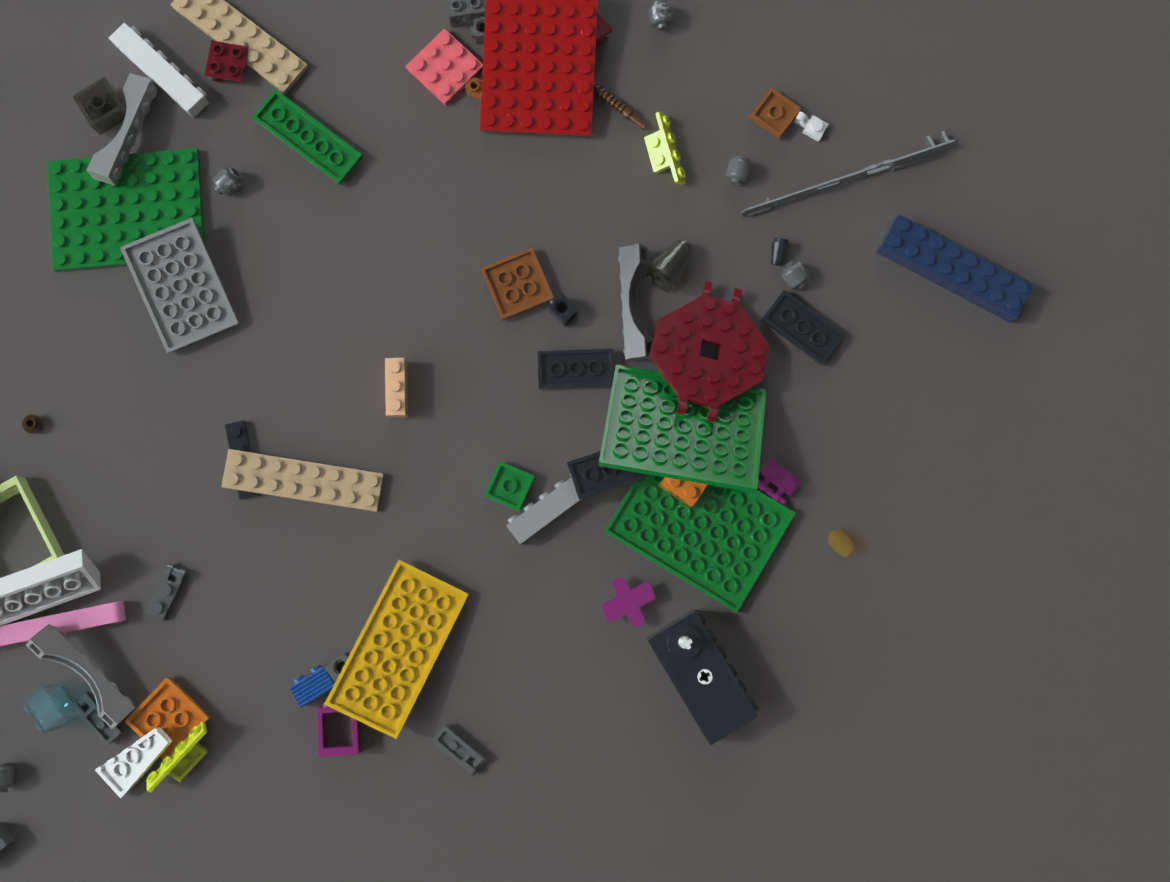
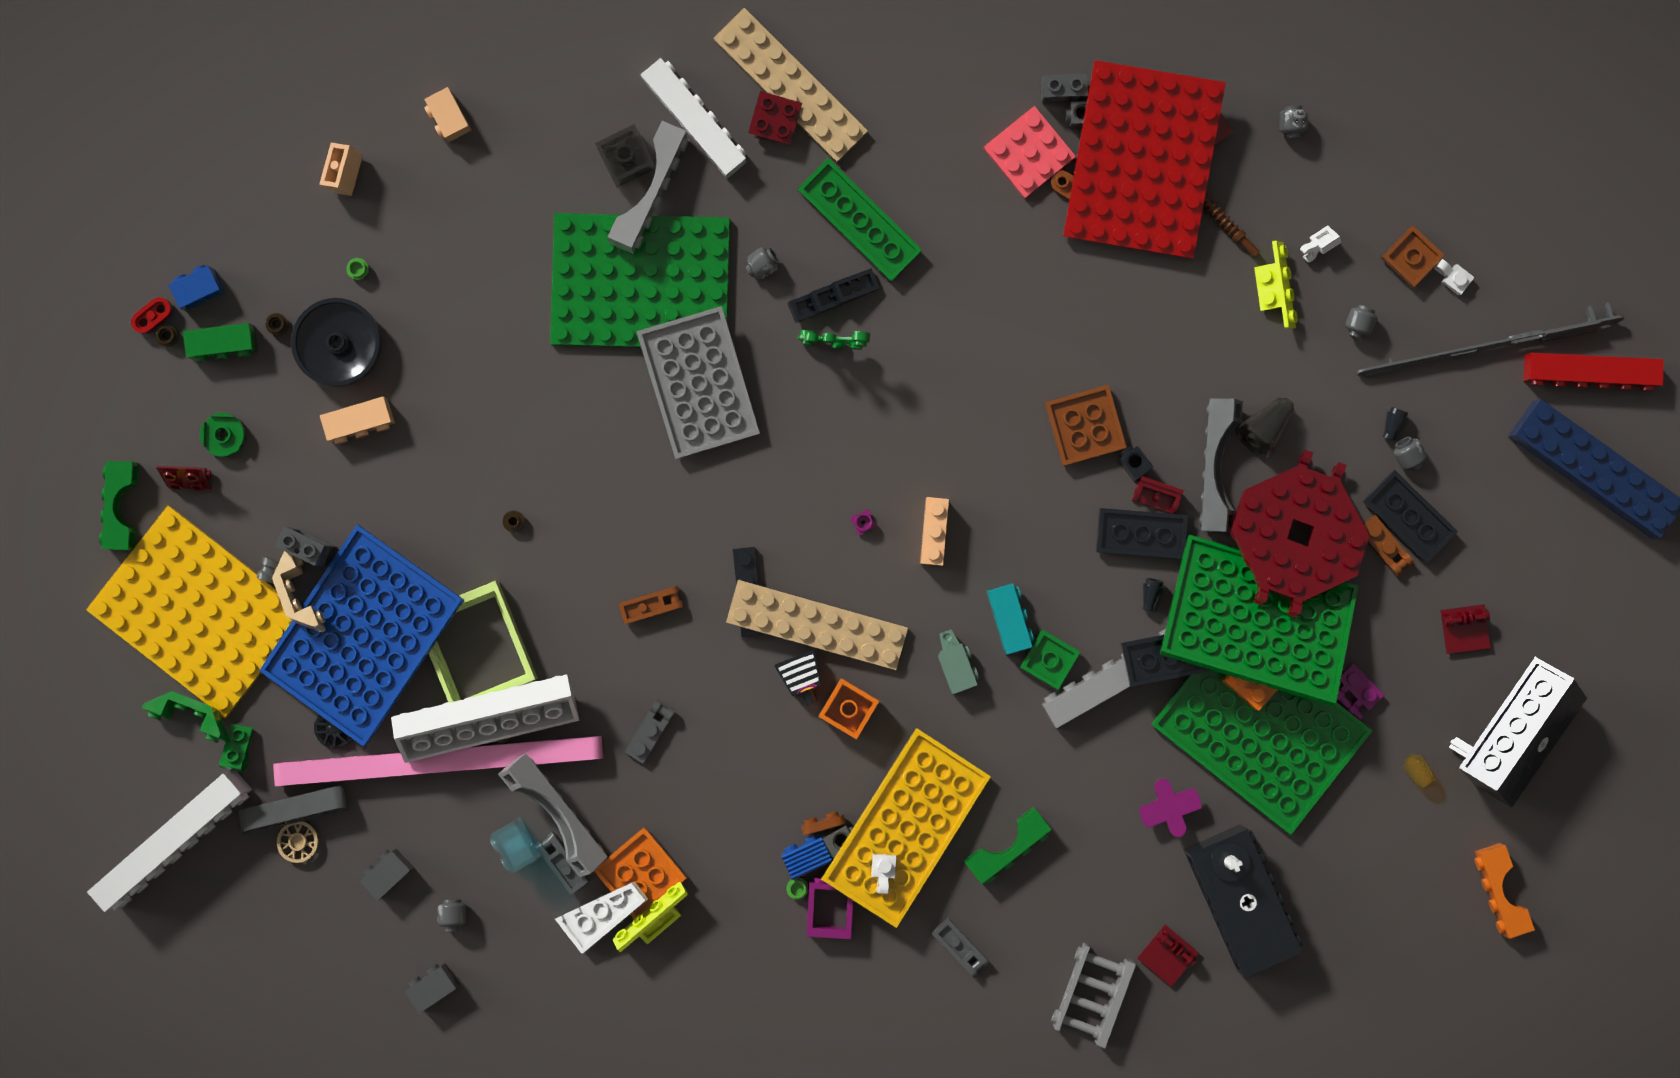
camera: 10 degrees right, 5 degrees up
none -> dark orange plate [618,586,684,624]
none -> black torso [774,650,821,705]
none -> bright green plate [786,877,809,900]
none -> black slope [787,268,880,323]
none -> green plant [797,330,871,350]
none -> dark orange plate [801,811,845,835]
none -> orange brick [818,678,879,739]
none -> magenta plate [851,509,876,535]
none -> white plate [871,854,896,894]
none -> sand green hinge [938,629,980,694]
none -> green arch [964,807,1052,884]
none -> teal brick [986,583,1034,655]
none -> light grey fence [1051,942,1136,1048]
none -> dark red hinge [1132,476,1184,514]
none -> dark red hinge [1137,924,1199,987]
none -> black cone [1142,578,1165,612]
none -> white plate [1300,226,1342,263]
none -> dark orange plate [1364,515,1415,577]
none -> dark red hinge [1440,604,1491,654]
none -> piece [1449,657,1587,808]
none -> orange arch [1474,843,1535,939]
none -> red brick [1523,353,1664,391]

